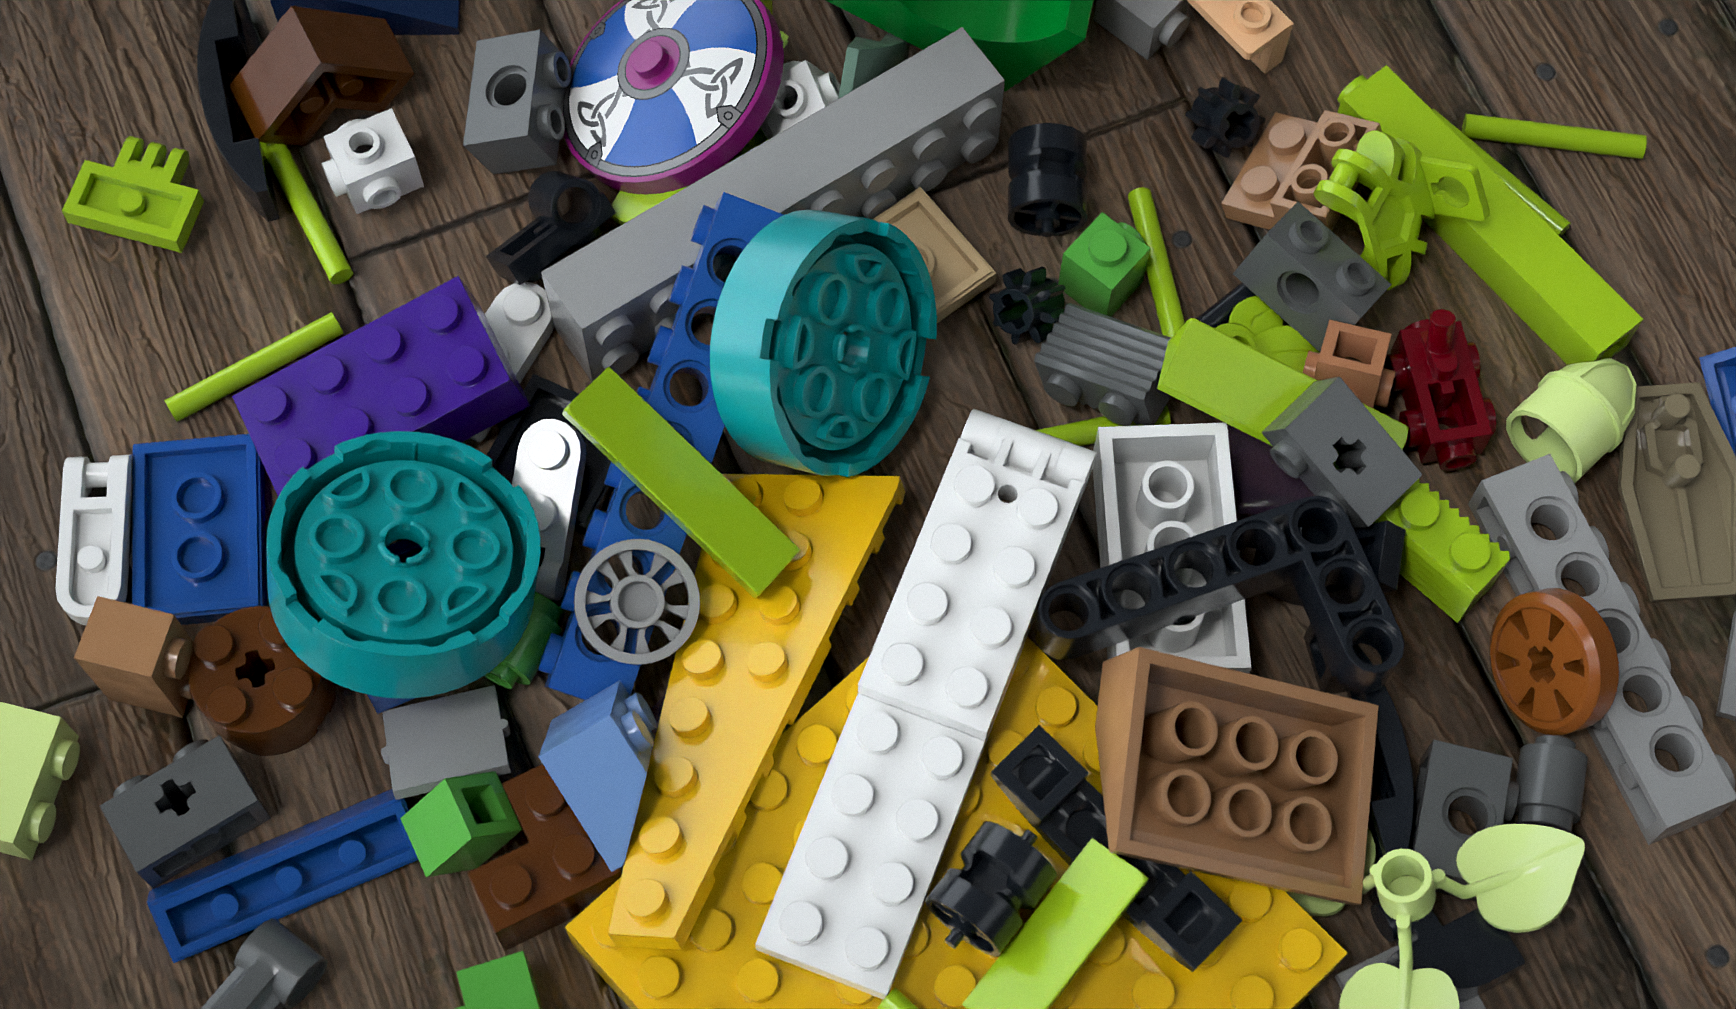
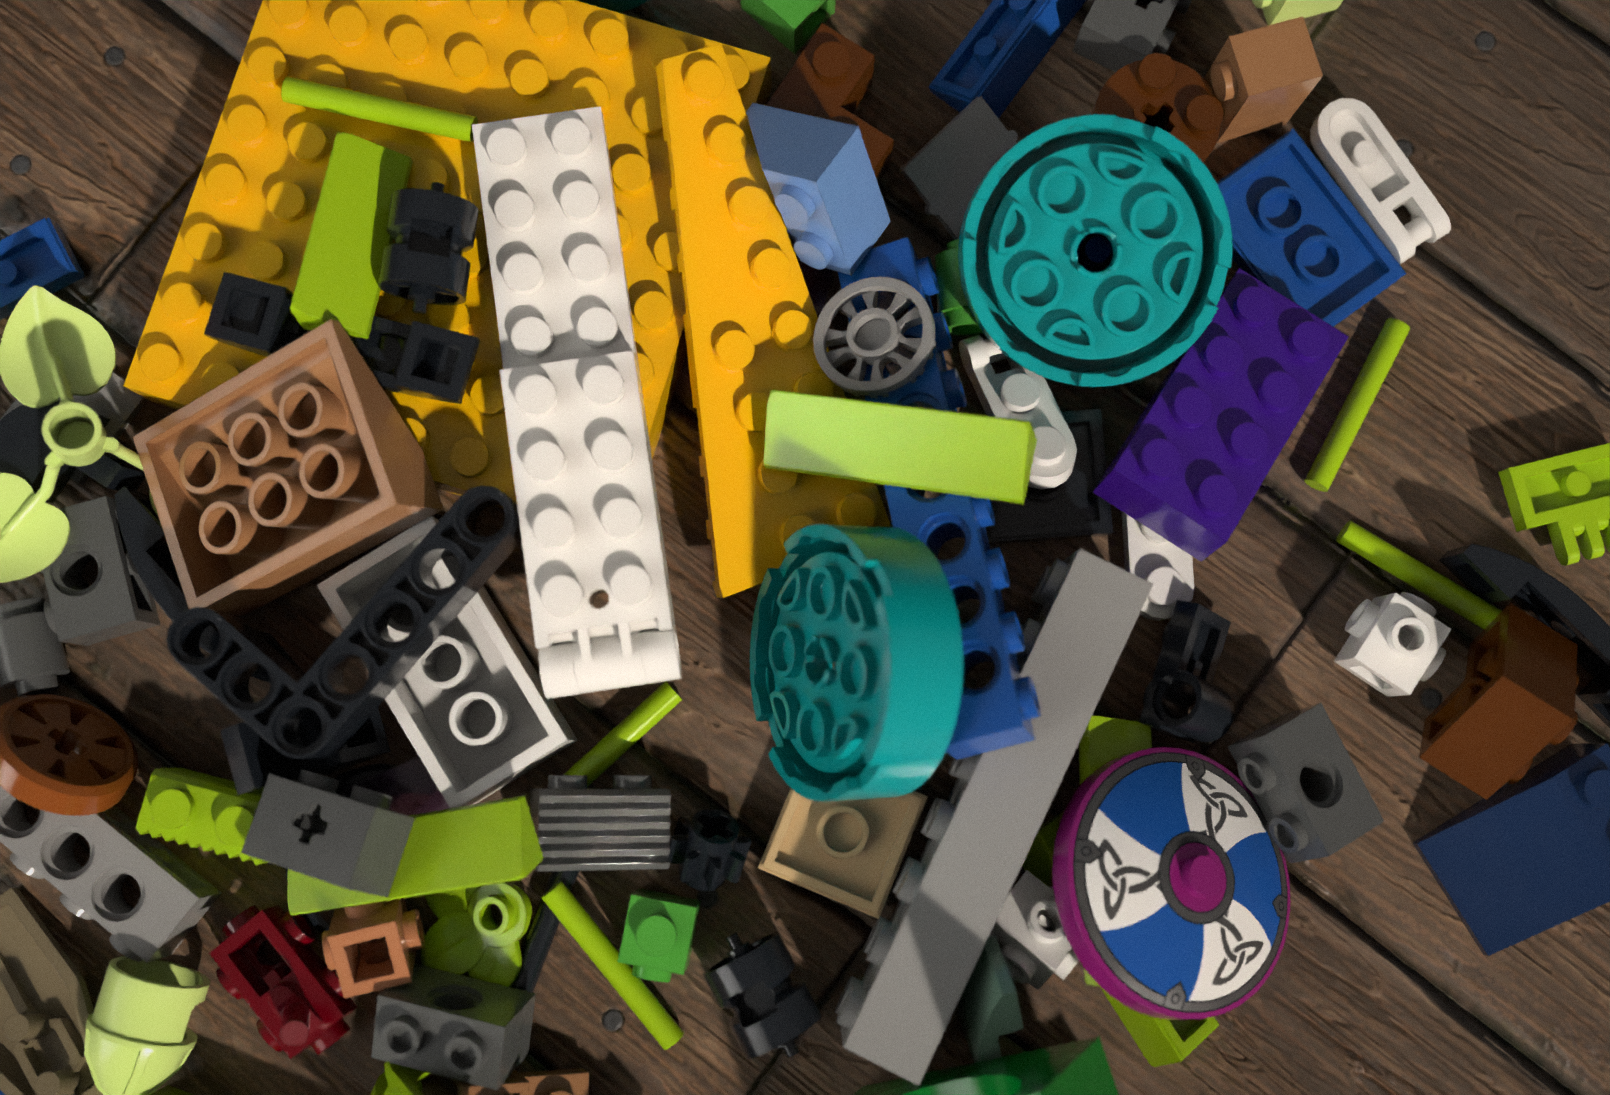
camera: 150 degrees right, 15 degrees up
bright green brick [400,771,522,877] -> none

